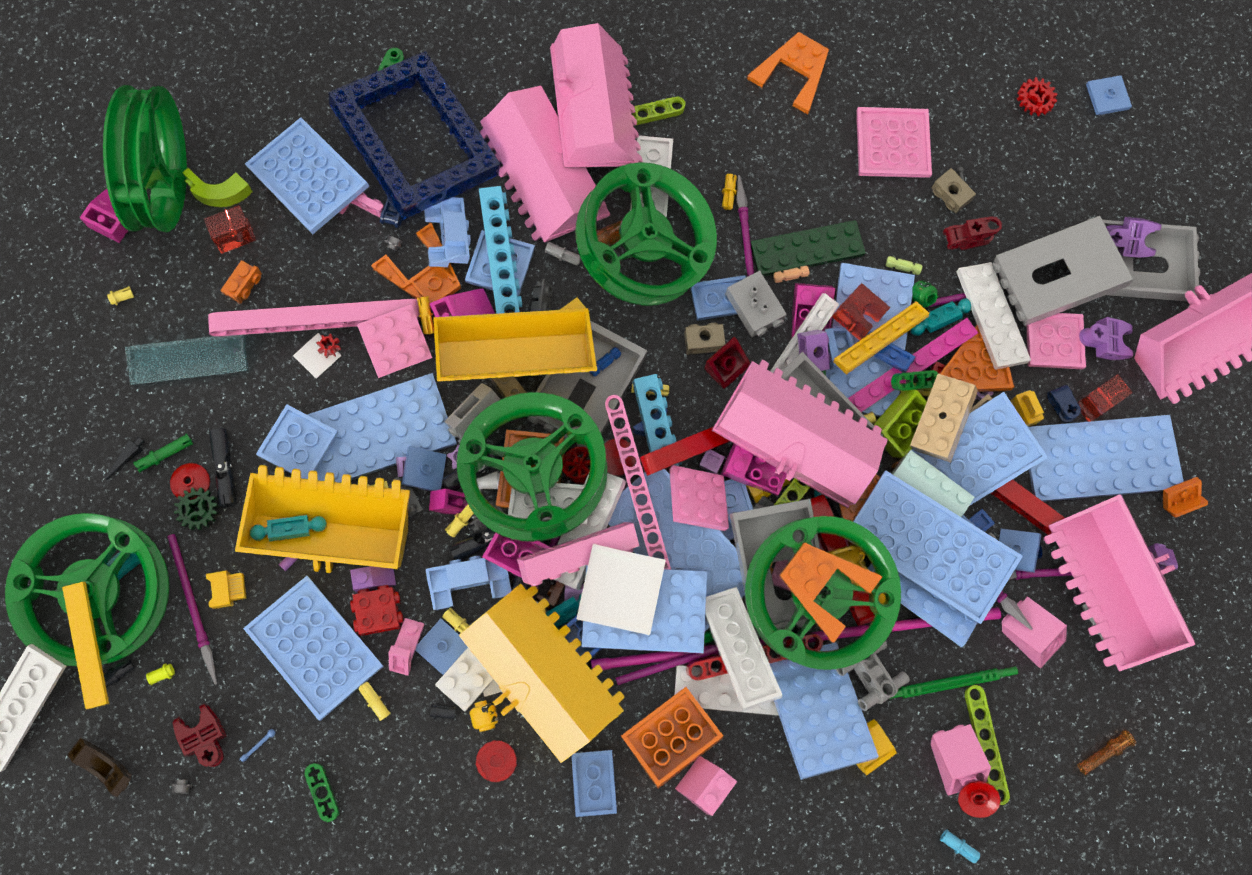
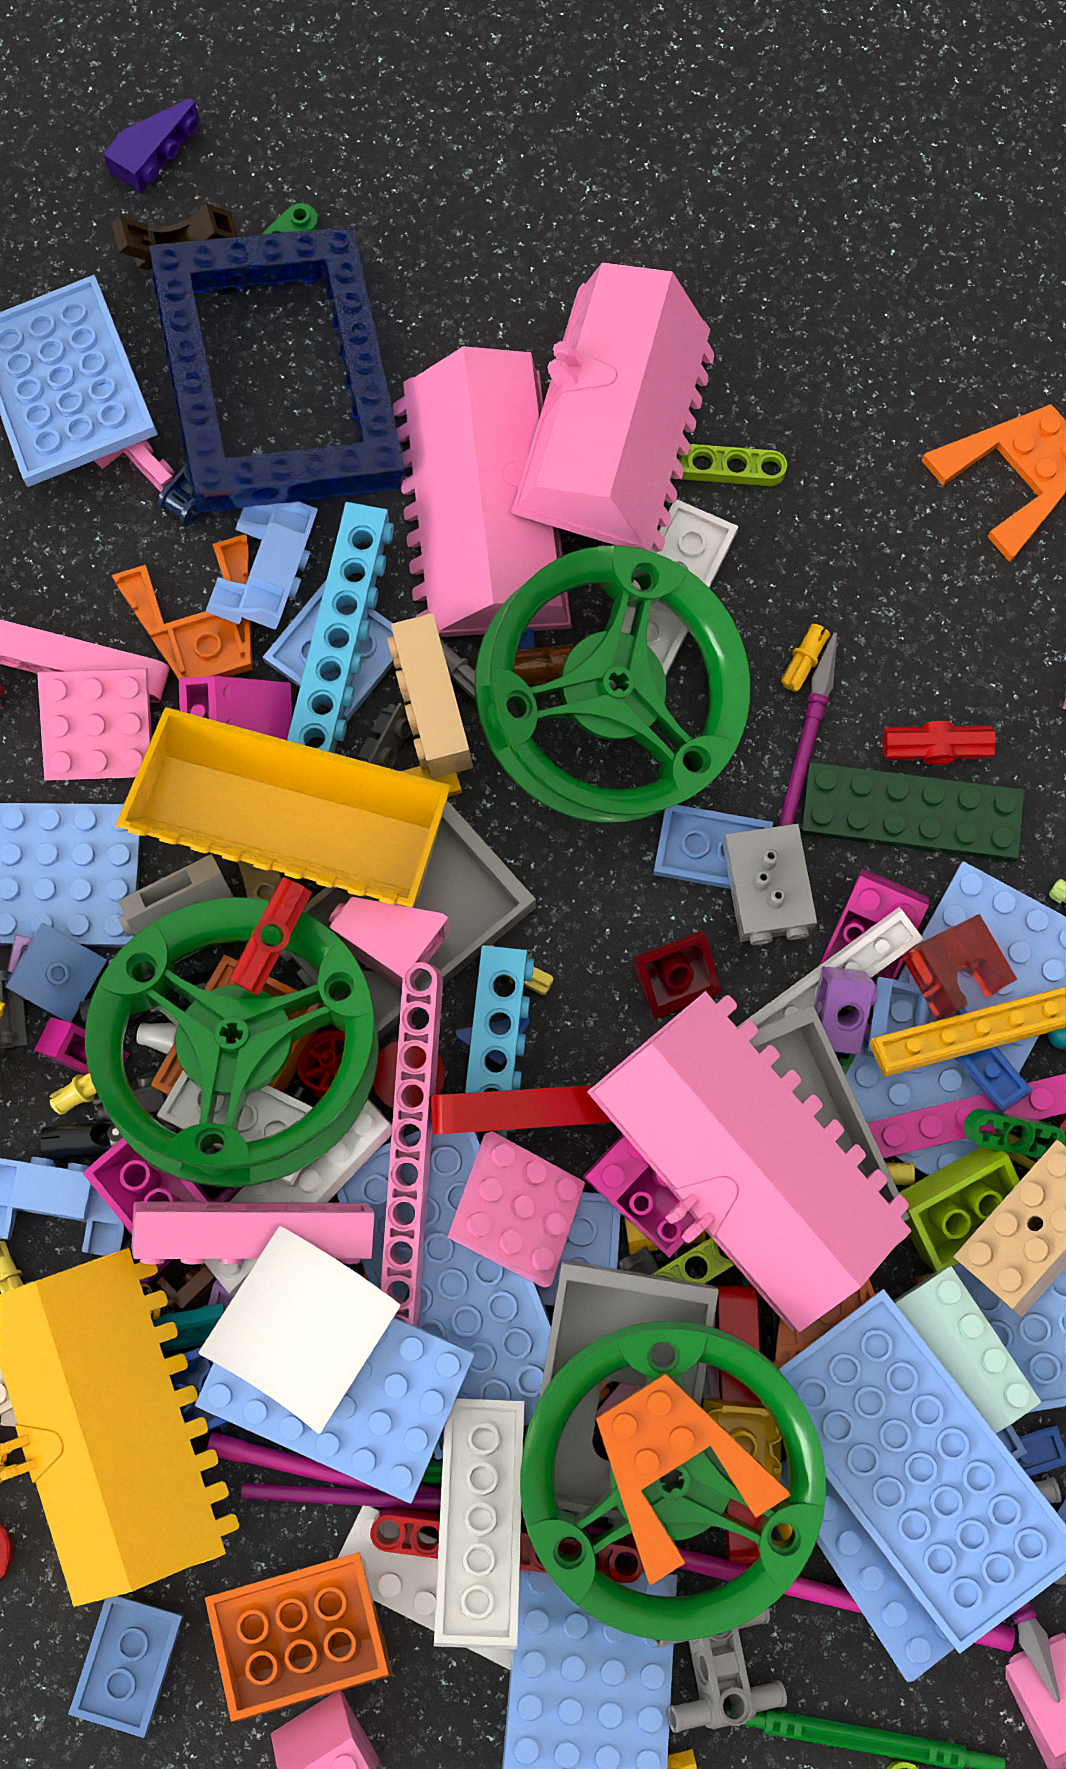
camera: 30 degrees right, 0 degrees up
flat silver plate [385,236,403,251] -> none
yellow axle [417,296,434,335] -> none
blue axle [589,347,621,377] -> none
dark tan brick [684,323,725,355] -> none
lavender plate [699,449,725,474] -> none
light nougat axle [773,266,809,283] -> none
none -> dark purple slope [103,98,200,193]
none -> dark brown arch [111,203,239,271]
none -> red piece [228,877,312,995]
none -> bright pink slope [329,897,449,990]
none -> tan brick [387,613,473,779]
none -> red piece [882,721,996,765]

